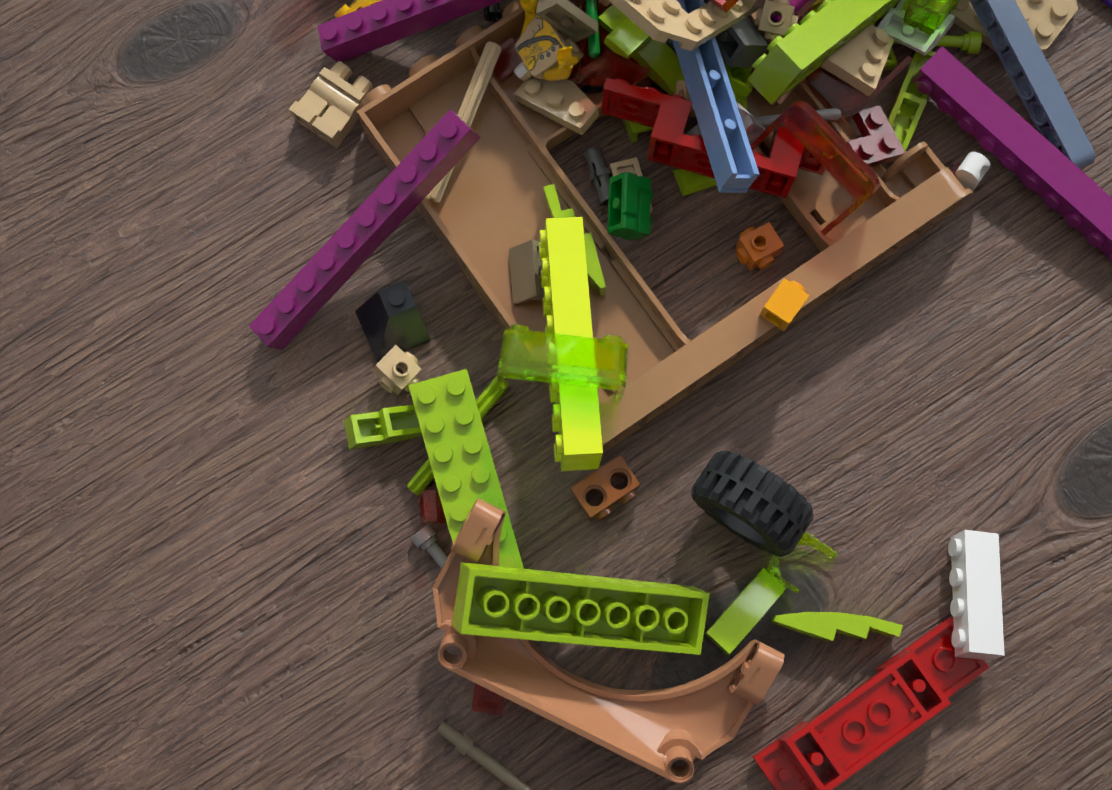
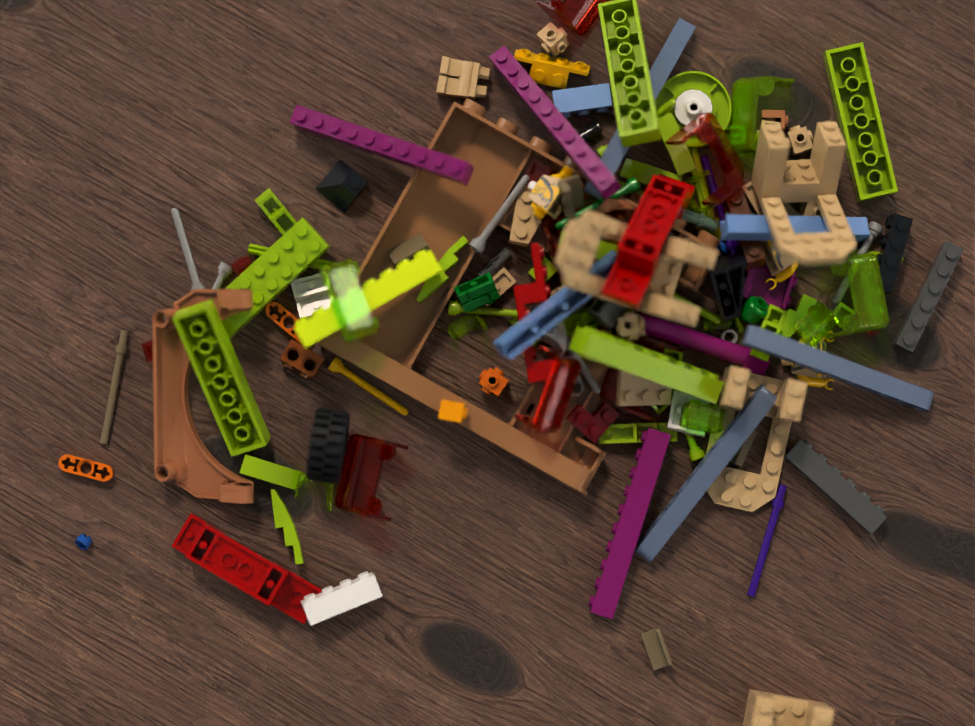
camera: 65 degrees right, 10 degrees up
tan brick [372,345,421,395] -> none
tan axle [426,42,501,203] -> none
white leg [951,152,991,191] -> none
none -> light grey piece [171,208,206,291]
none -> orange beam [265,302,301,343]
none -> white slope [291,271,335,319]
none -> yellow piece [328,357,409,416]
none -> clear red windscreen [335,434,409,522]
none -> lime piece [448,300,518,318]
none -> clear neon green helmet [448,314,488,339]
none -> light grey piece [469,175,530,254]

